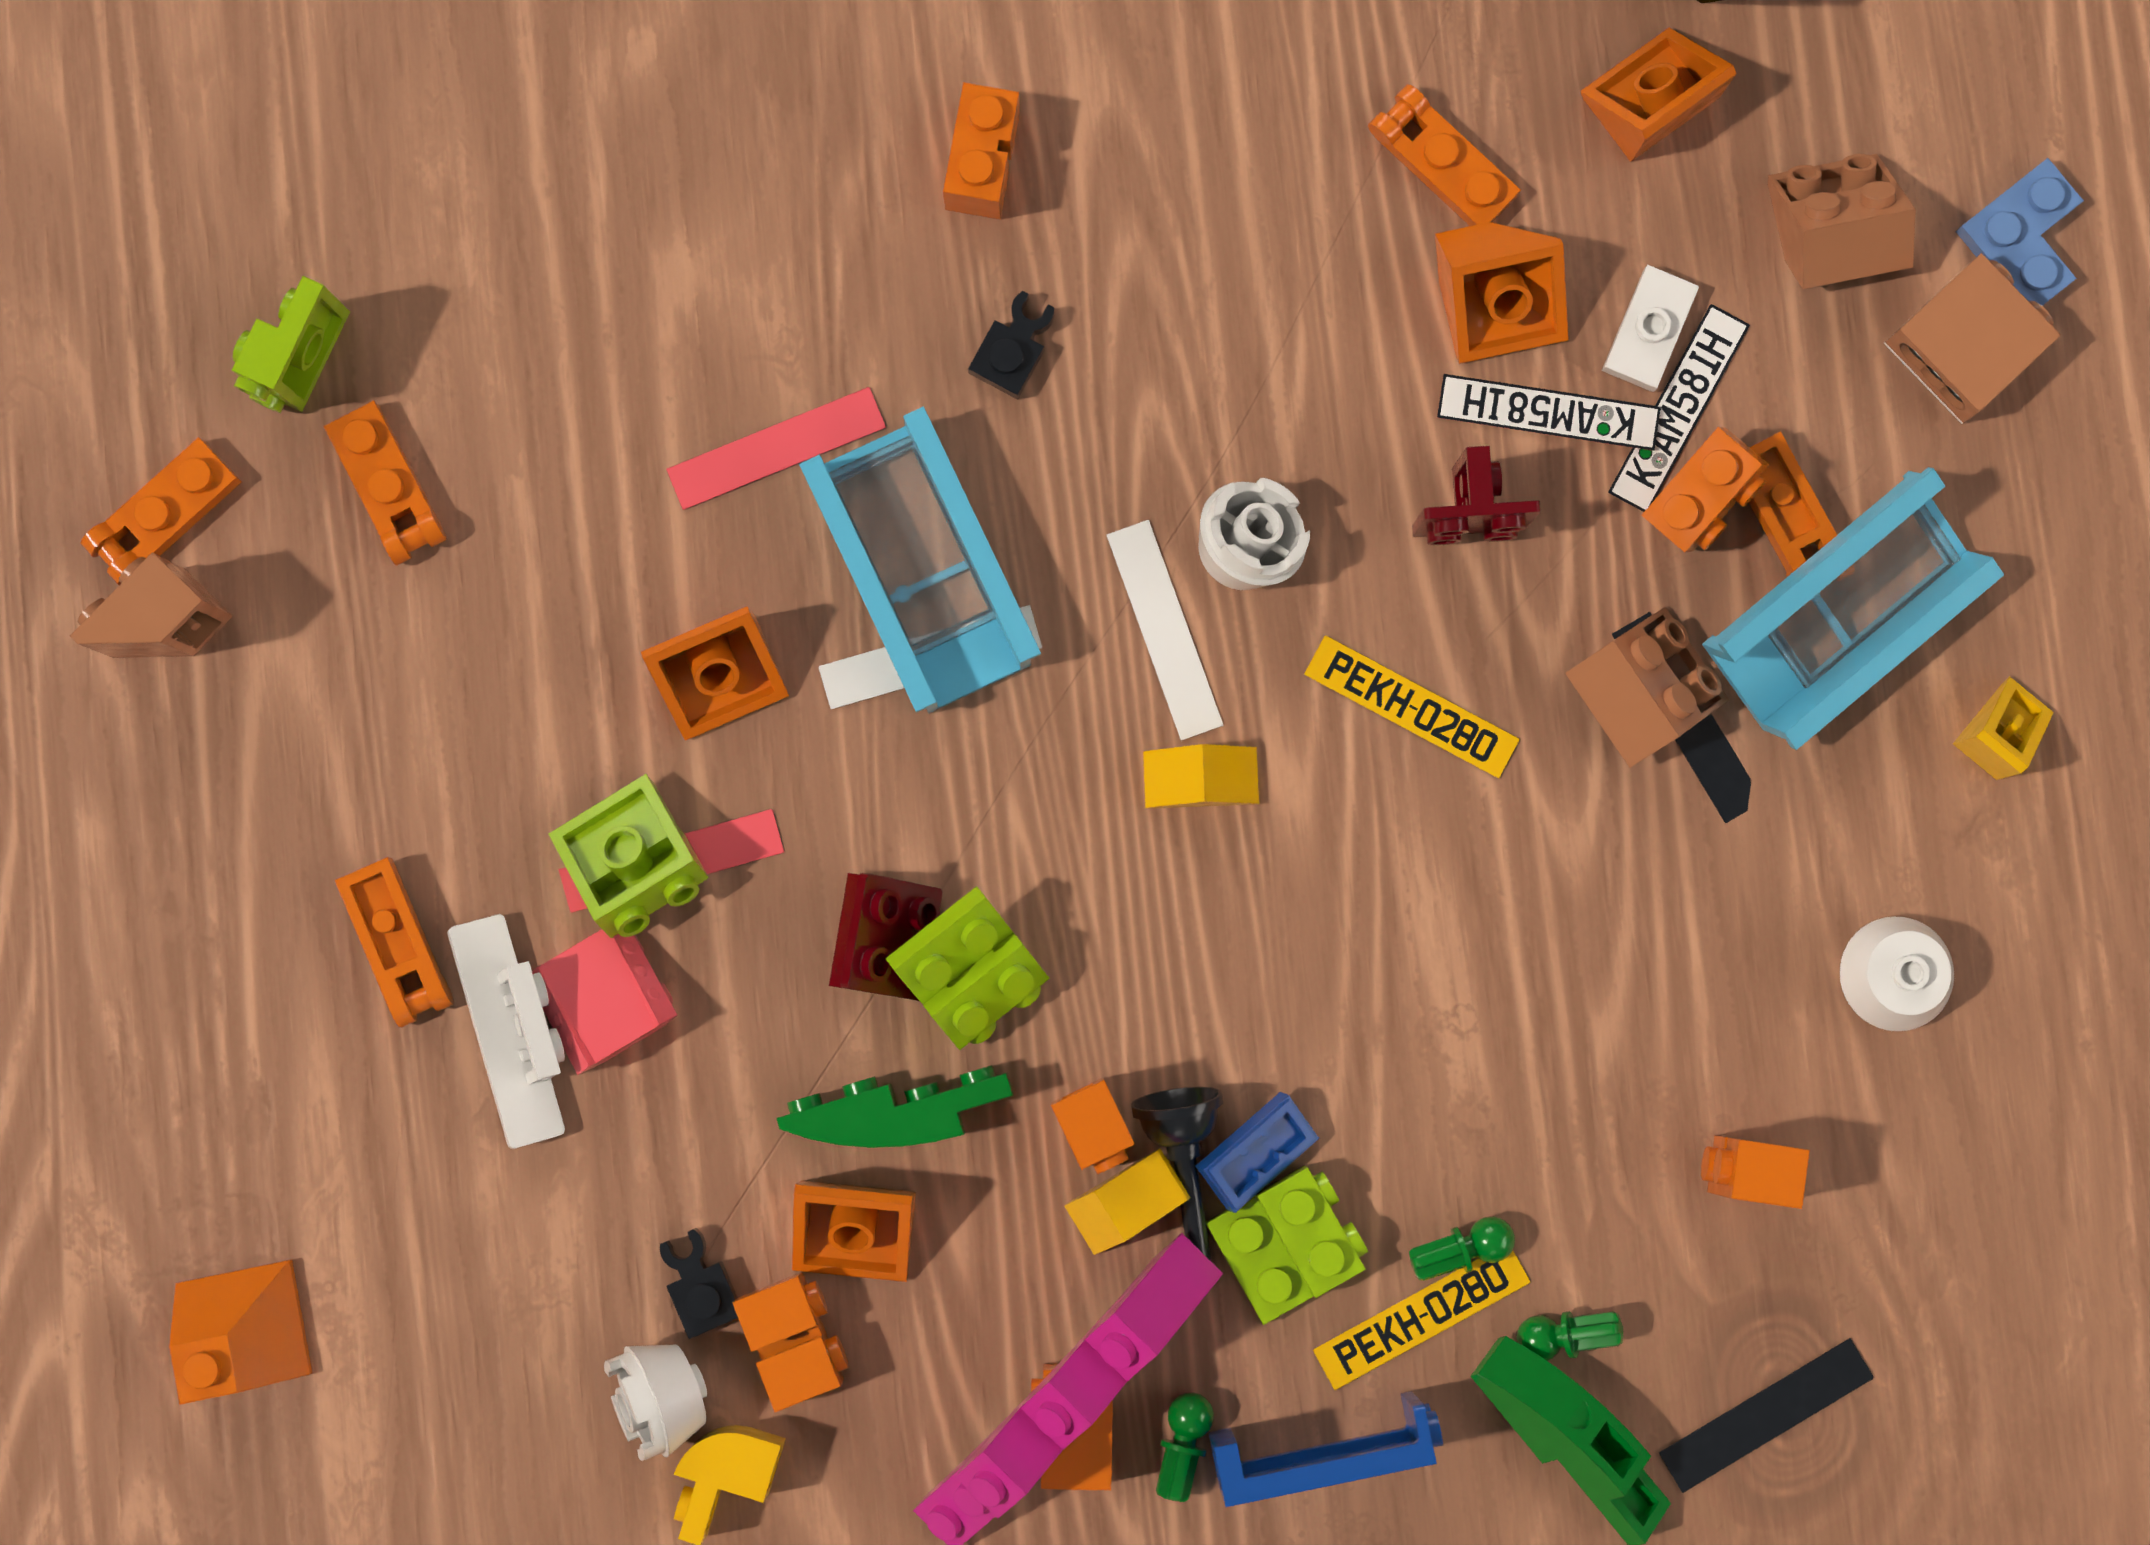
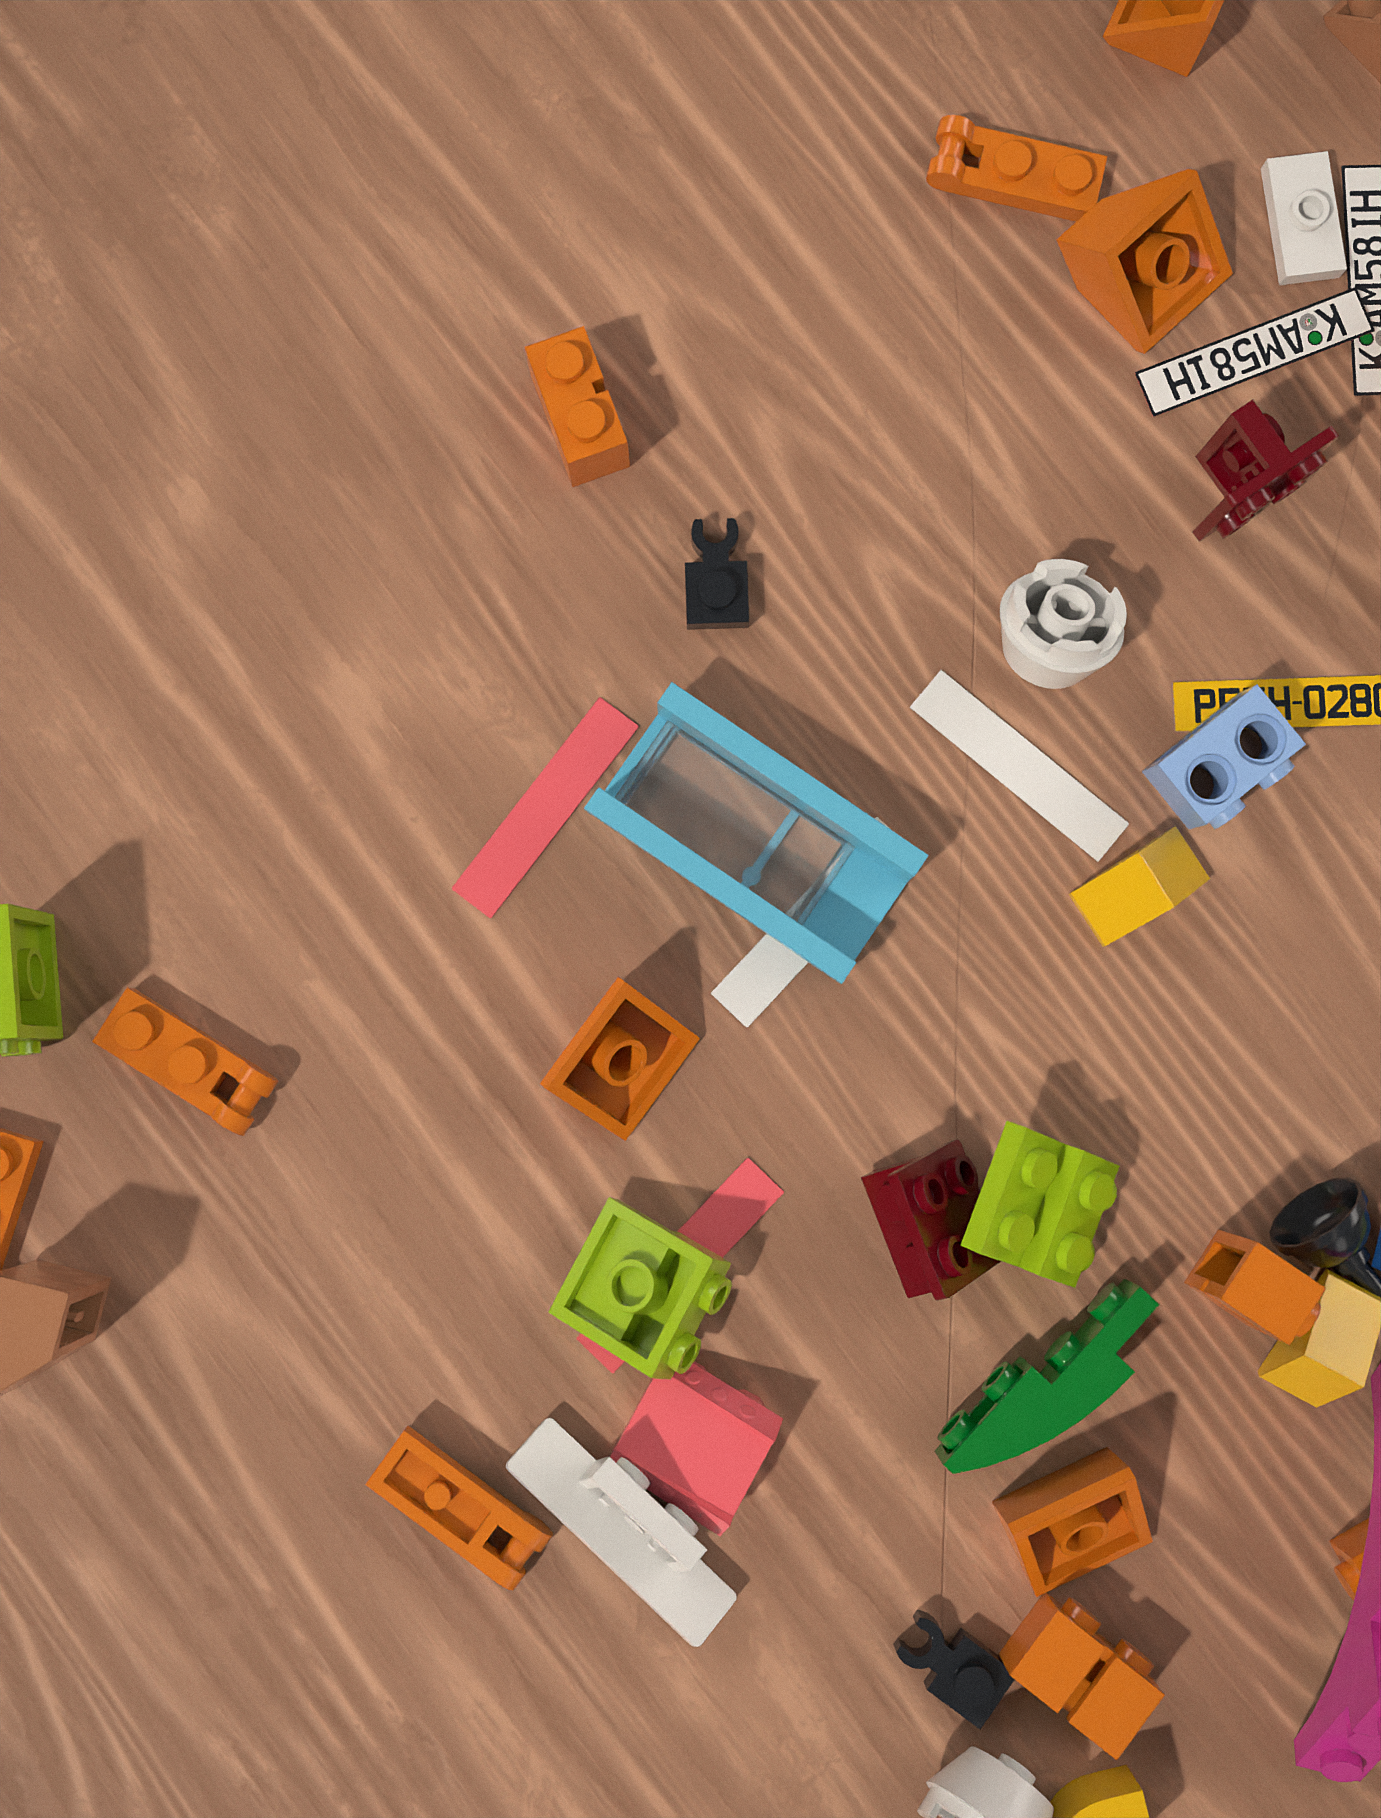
camera: 30 degrees left, 0 degrees up
none -> light blue brick [1142,684,1306,829]

